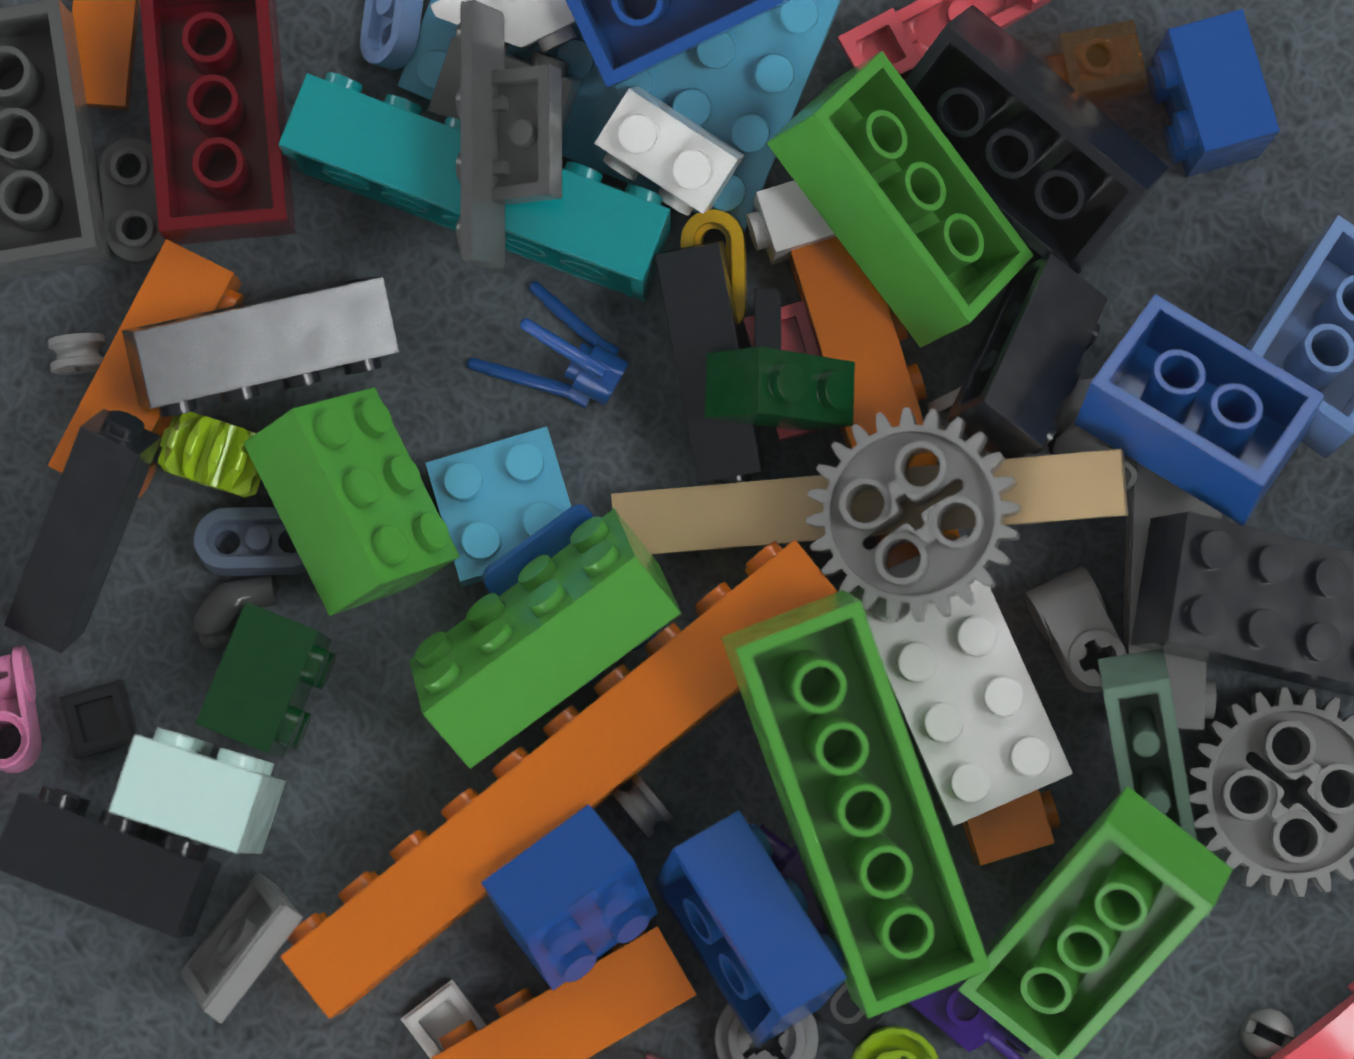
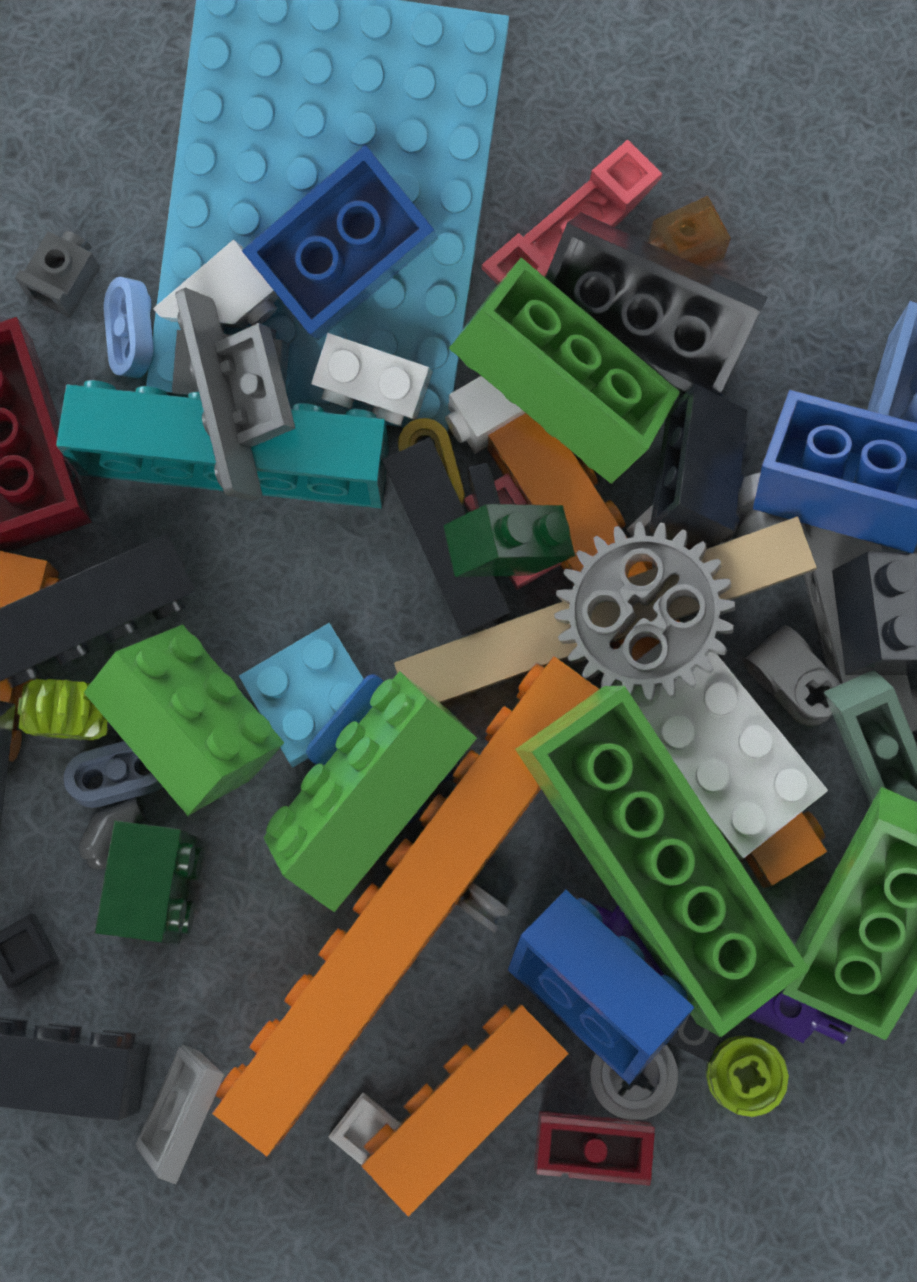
camera: 15 degrees left, 5 degrees down
light aqua brick [109,727,286,854] -> none
blue plant [466,281,630,408] -> none
blue brick [481,804,658,991] -> none
blue brick [1146,9,1280,178] -> none

